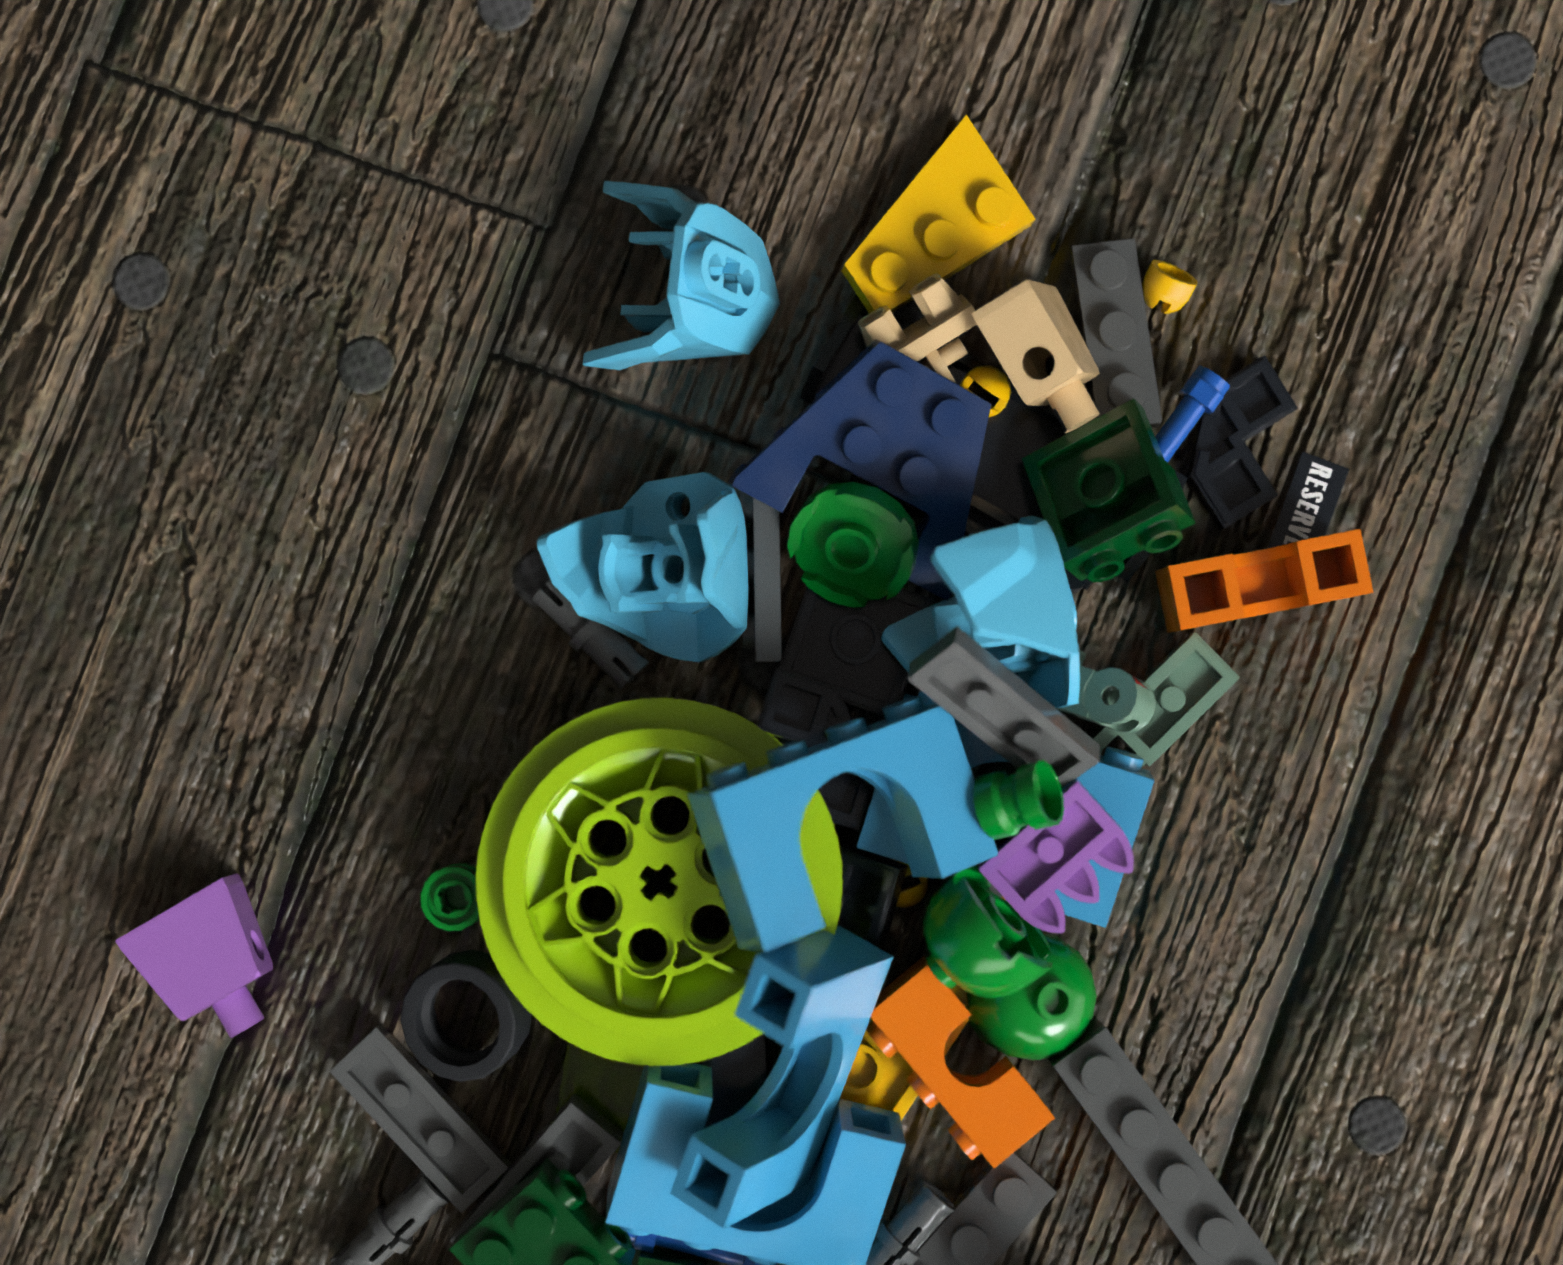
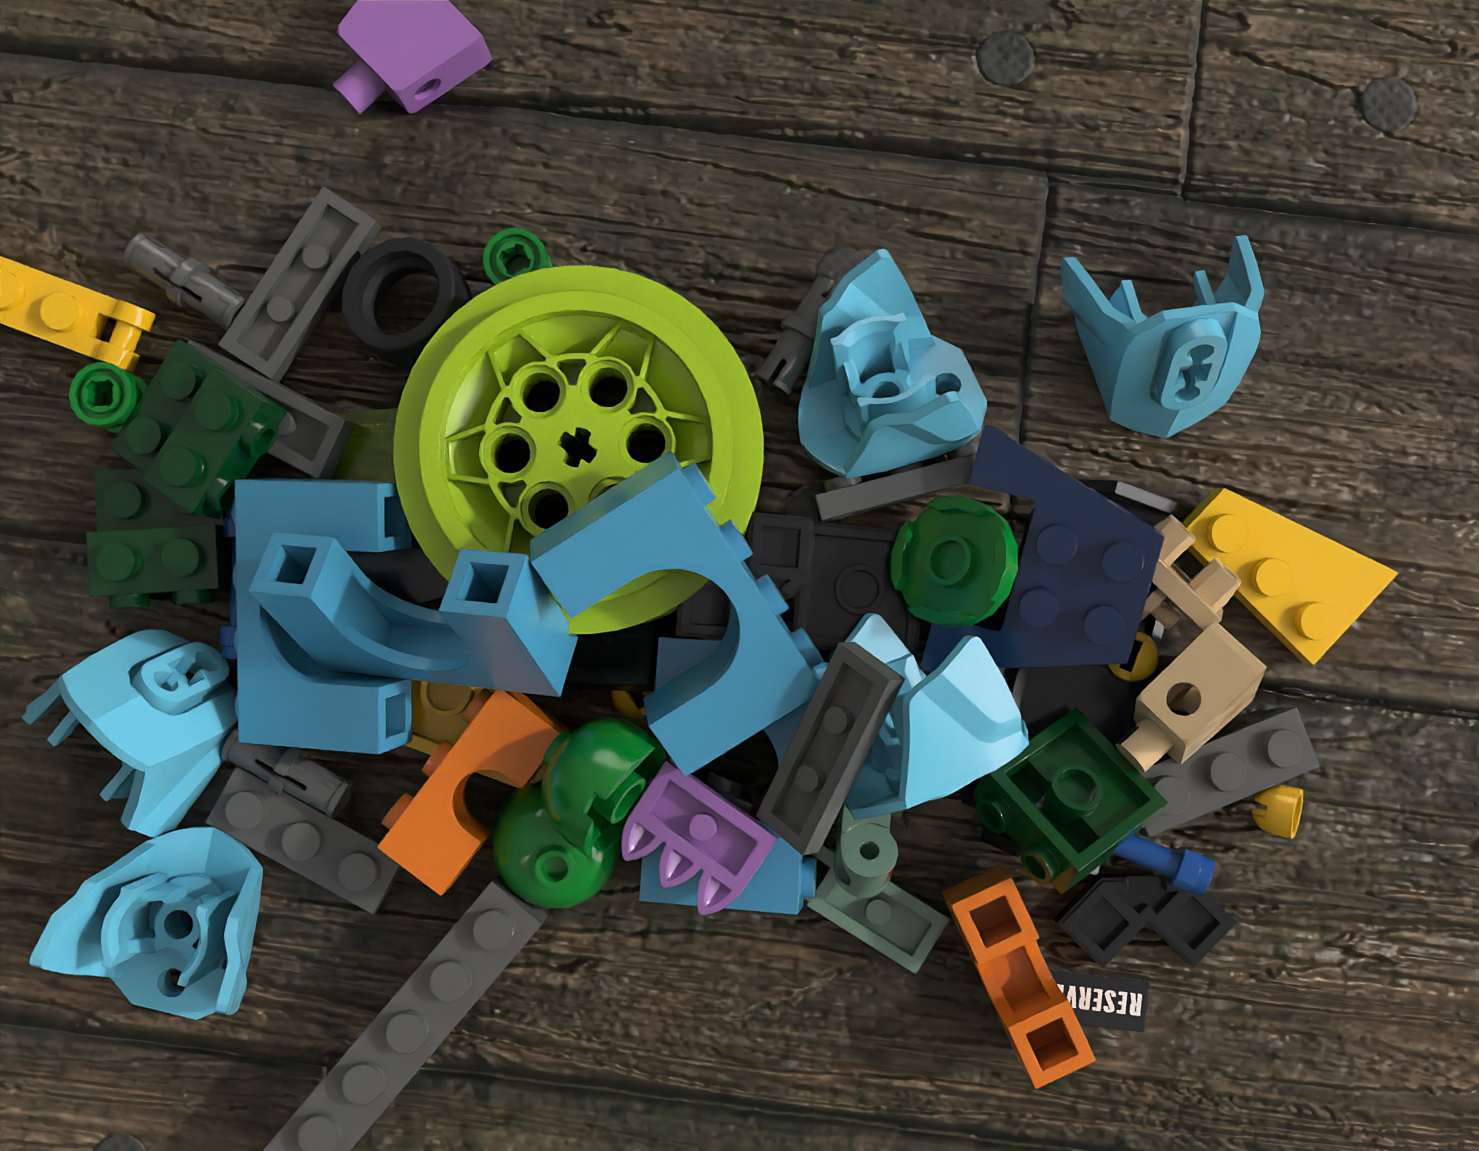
camera: 70 degrees right, 0 degrees up
green wheel [973,760,1064,840] -> none

